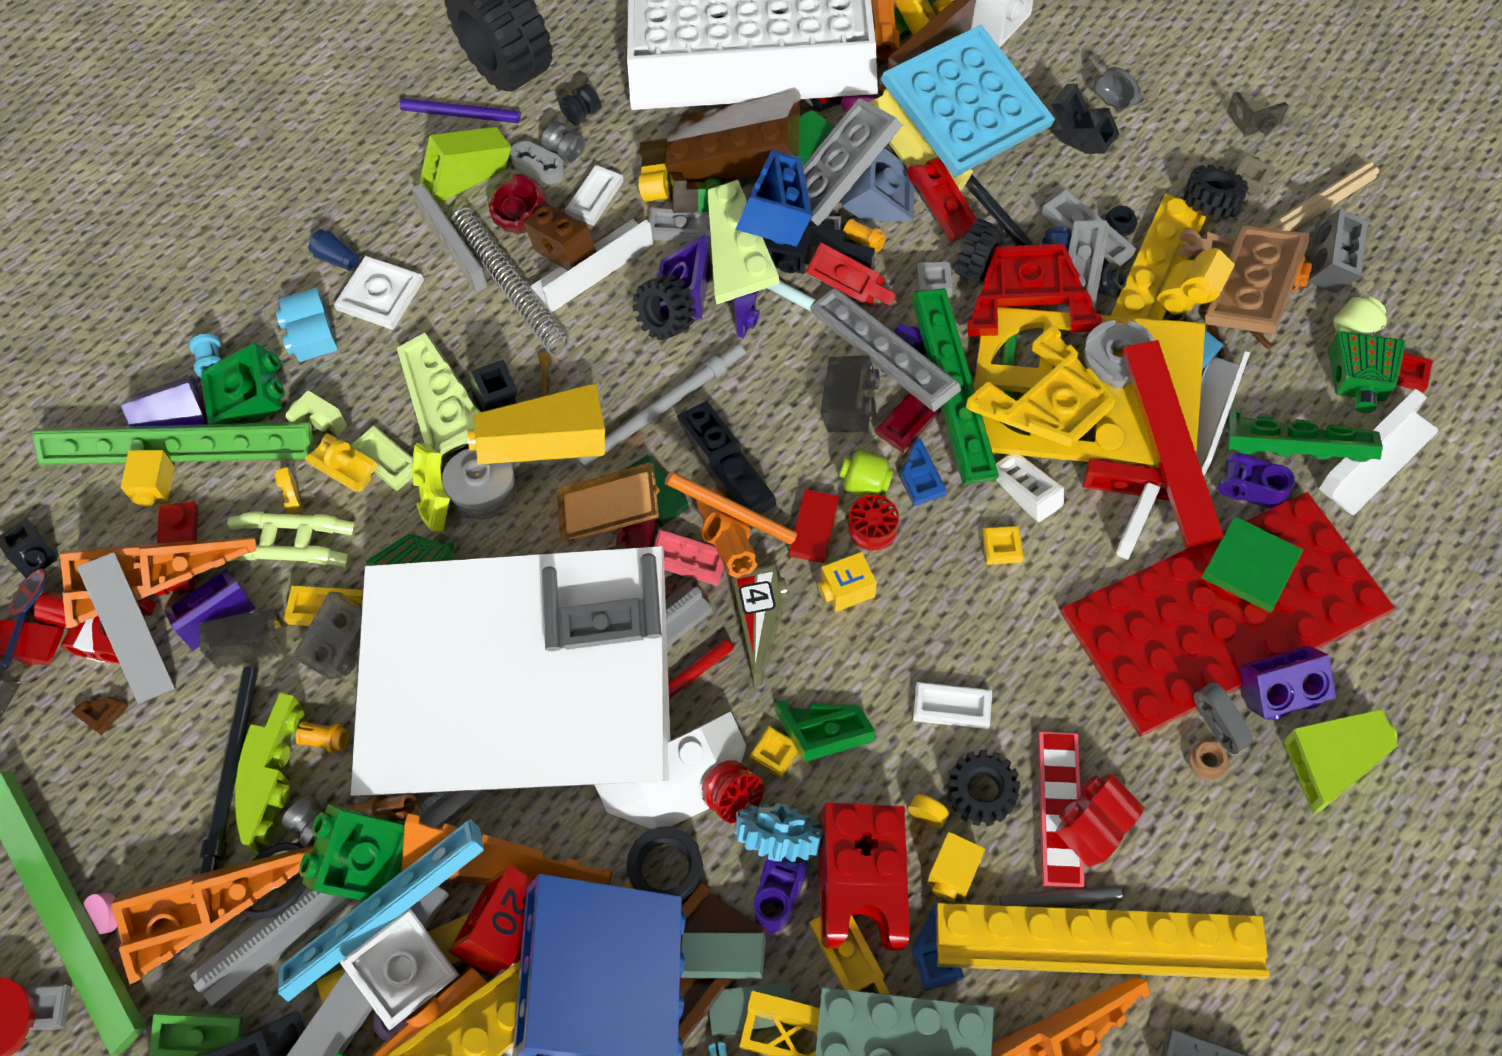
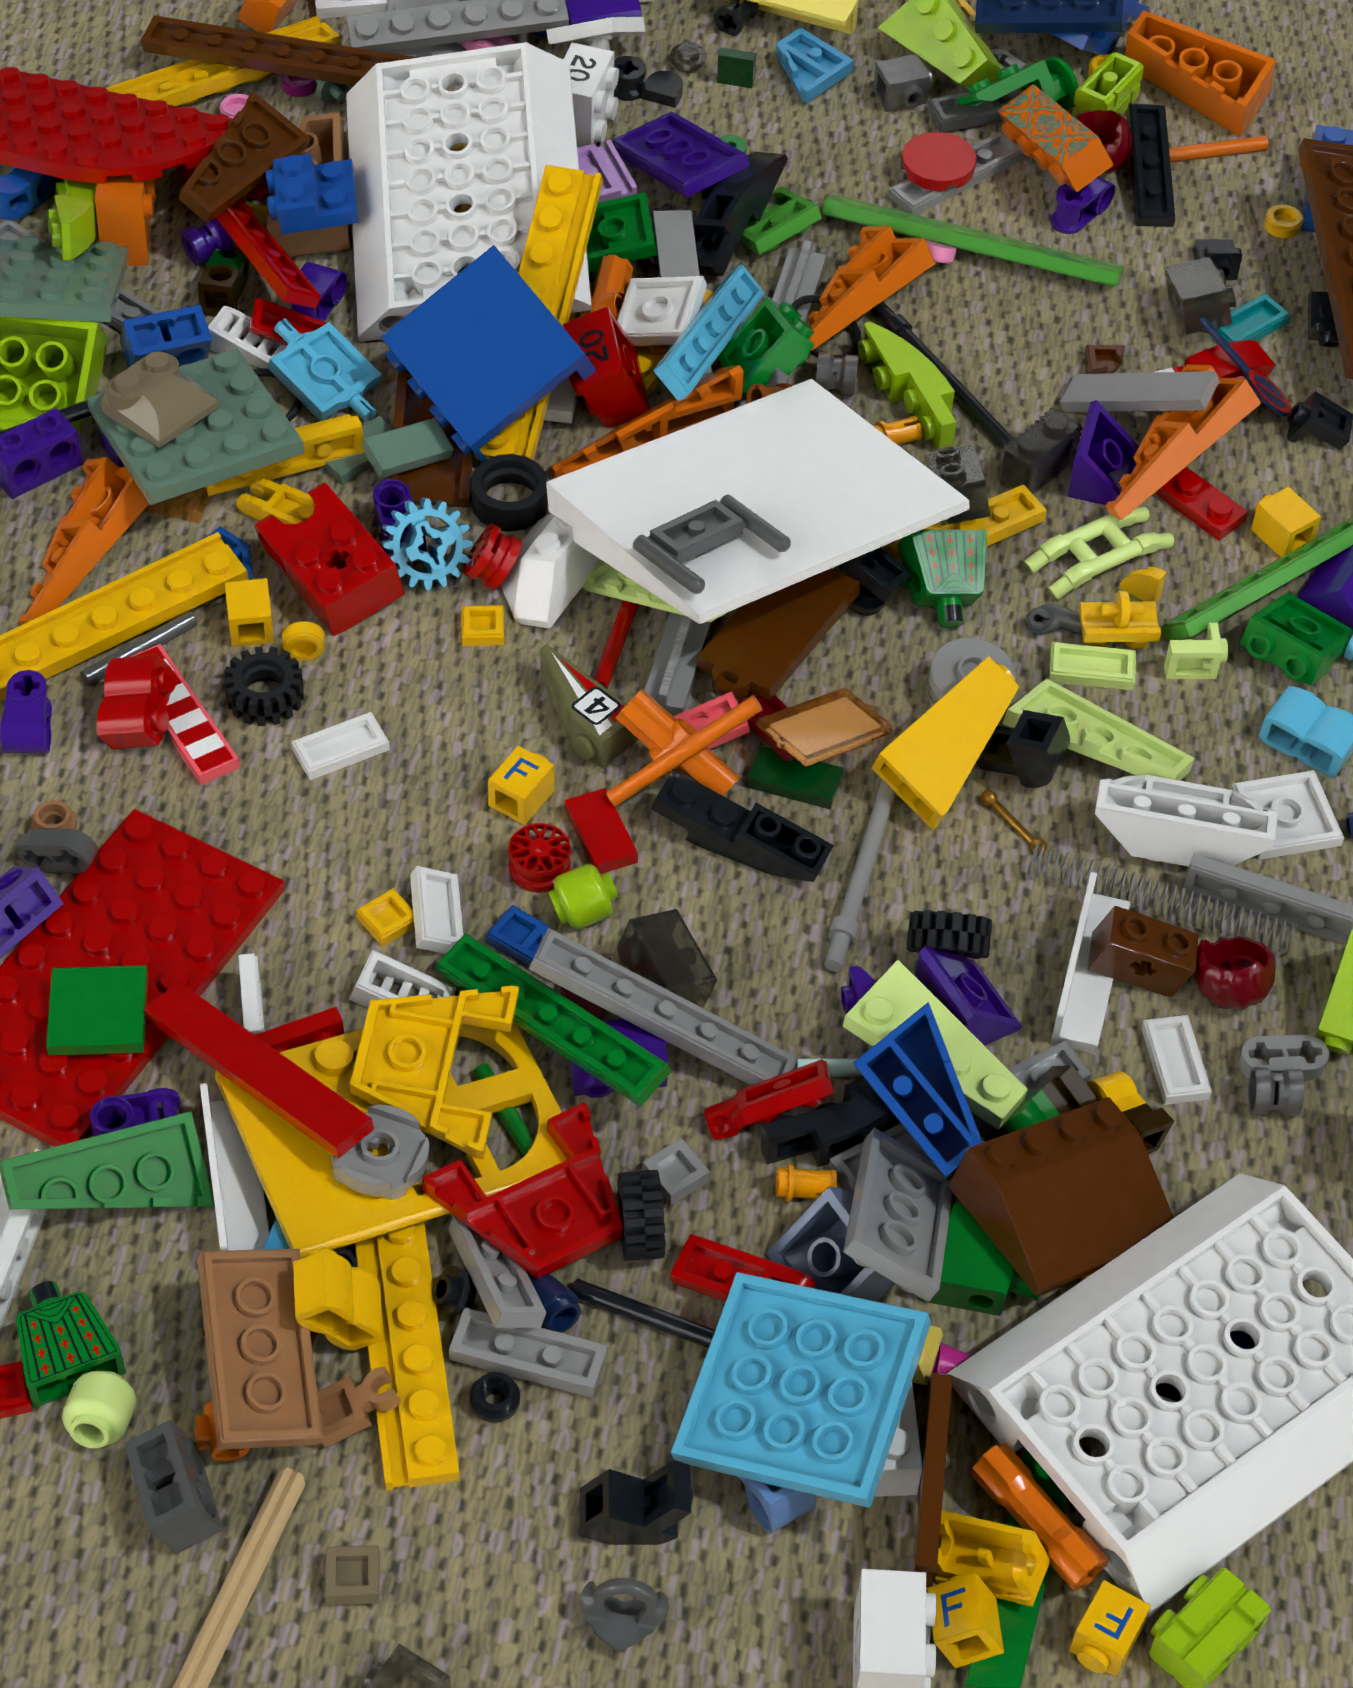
camera: 140 degrees right, 10 degrees down
neon yellow tile [412,443,450,532] -> none
black wheel [559,83,602,126] -> none
green wing [776,701,875,762] -> none
black tyre [1183,165,1249,219] -> none
none -> dark purple piece [0,670,52,753]
none -> white tile [410,866,463,954]
none -> dark grey arm [1025,603,1082,635]
none -> white wedge [1095,774,1278,867]

